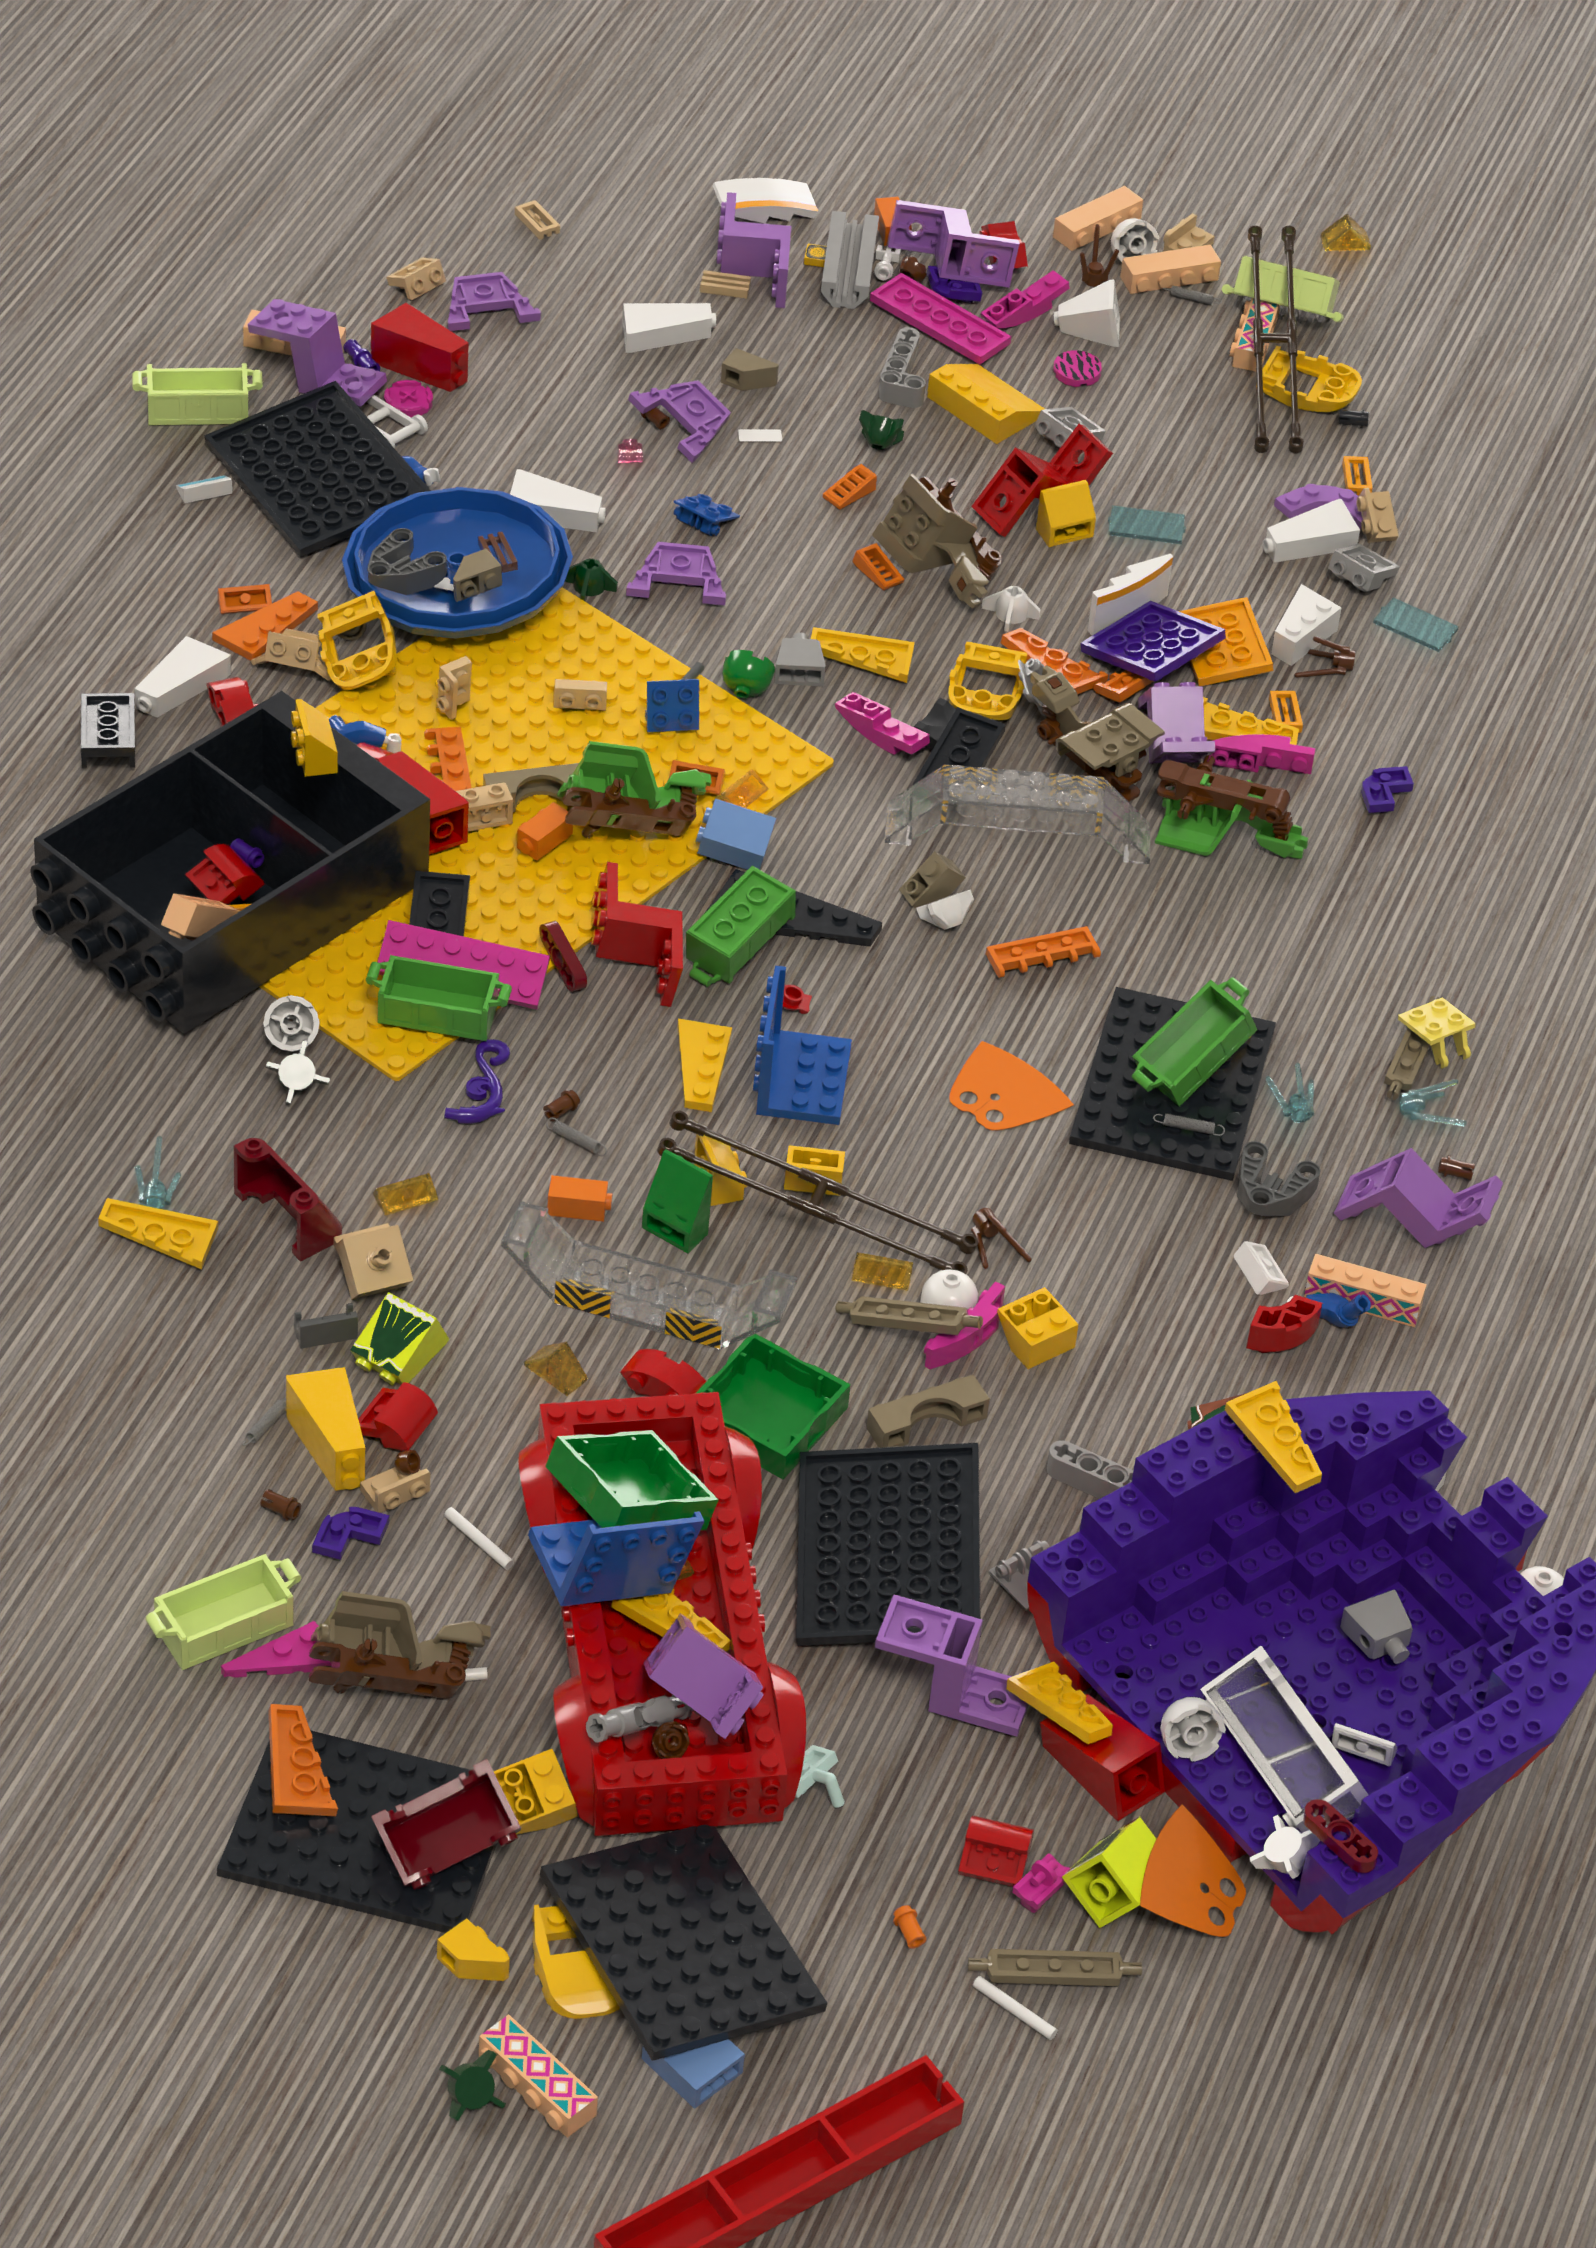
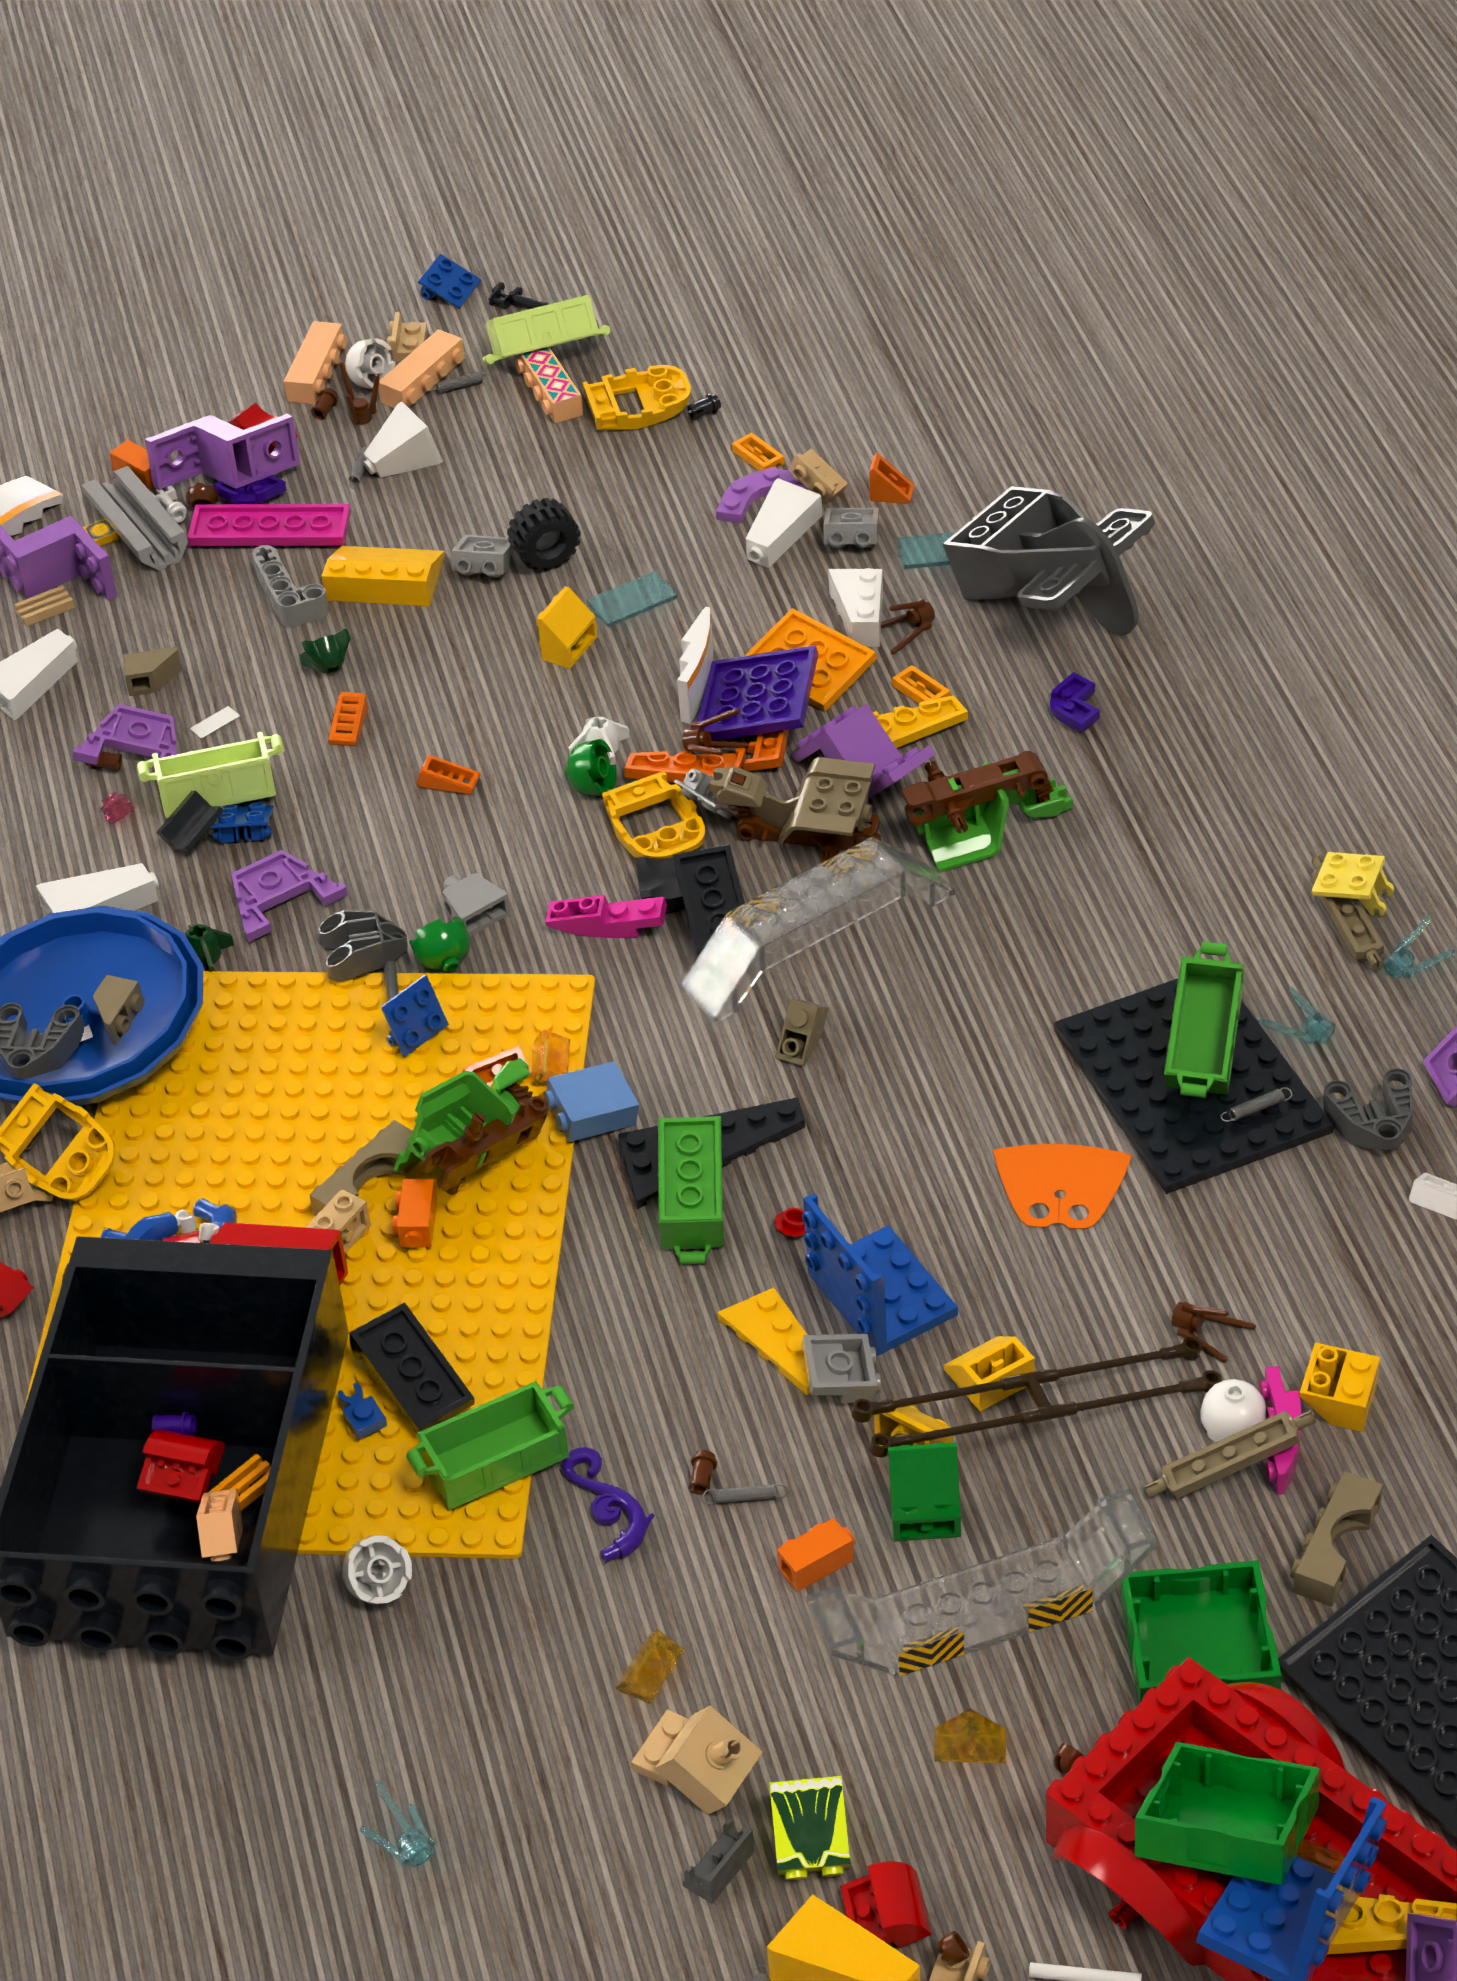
camera: 30 degrees left, 0 degrees up
yellow wing [98,1198,218,1270] -> none
dark red windscreen [234,1138,342,1262] -> none
piece [266,1040,330,1105] -> none
yellow slope [291,699,338,777] -> none
dark pink plate [378,920,550,1010] -> none
orange hinge [424,727,472,791] -> none
tan bracket [436,656,472,720] -> none
reddish brown tile [478,531,518,573] -> none
dark red beam [539,921,587,992] -> none
tan bracket [554,679,607,710] -> none
red bracket [591,862,683,1007] -> none
red brick [620,1349,706,1396] -> none
yellow wing [811,627,915,683] -> none
clear yellow slope [852,1252,914,1291] -> none
dark tan piece [872,473,1002,608] -> none
white piece [916,890,974,930] -> none
red bracket [971,423,1113,537] -> none
dark pink slope [981,270,1070,328] -> none
orange hinge [986,926,1101,978] -> none
dark pink tile [1053,350,1102,387] -> none
dark pink slope [1209,734,1315,774] -> none
dark brown bar [1248,225,1304,453] -> none
clear yellow slope [1320,214,1371,251] -> none
none -> yellowish green container [137,732,284,818]
none -> black panel [156,791,224,852]
none -> blue arm [193,1198,237,1243]
none -> reddish brown pin [311,388,338,420]
none -> dark grey connector [319,910,408,981]
none -> blue plate [338,1383,387,1439]
none -> light grey piece [349,443,370,489]
none -> blue hinge [418,254,482,309]
none -> black piece [488,282,549,309]
none -> black tyre [507,498,581,571]
none -> green cylinder [565,739,617,797]
none -> reddish brown plant [682,708,749,755]
none -> light grey plate [802,1334,881,1403]
none -> orange slope [869,453,915,504]
none -> dark grey brick [943,486,1155,635]

